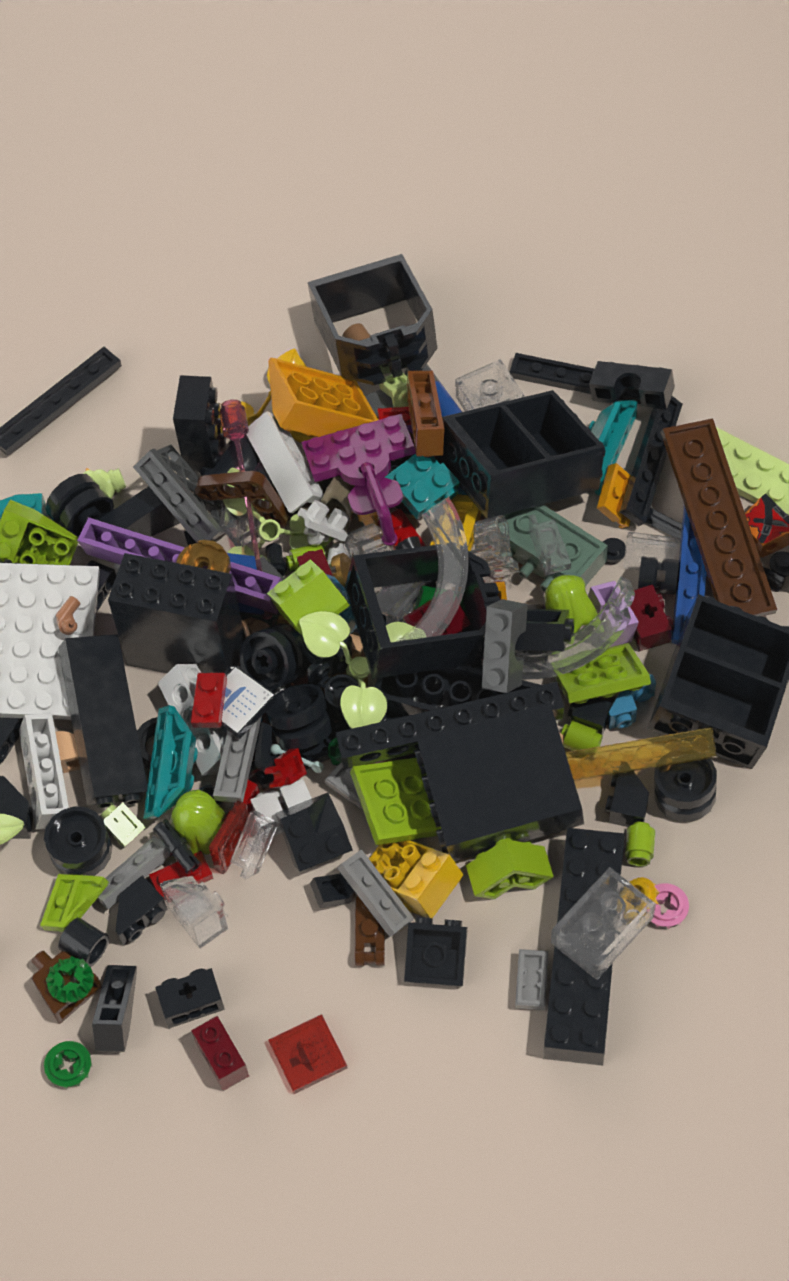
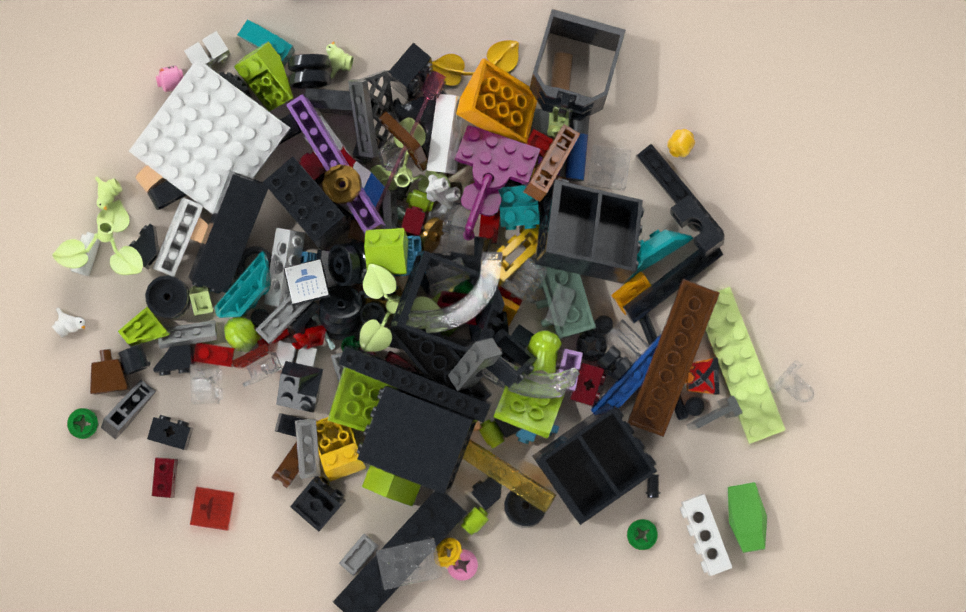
camera: 30 degrees right, 25 degrees up
green gear [46,956,94,1003] -> none
nougat arm [56,596,81,635] -> none
black pin [153,819,202,875] -> none
red plate [191,673,227,728] -> none
none -> black gear [576,331,607,361]
none -> yellow head [667,129,695,158]

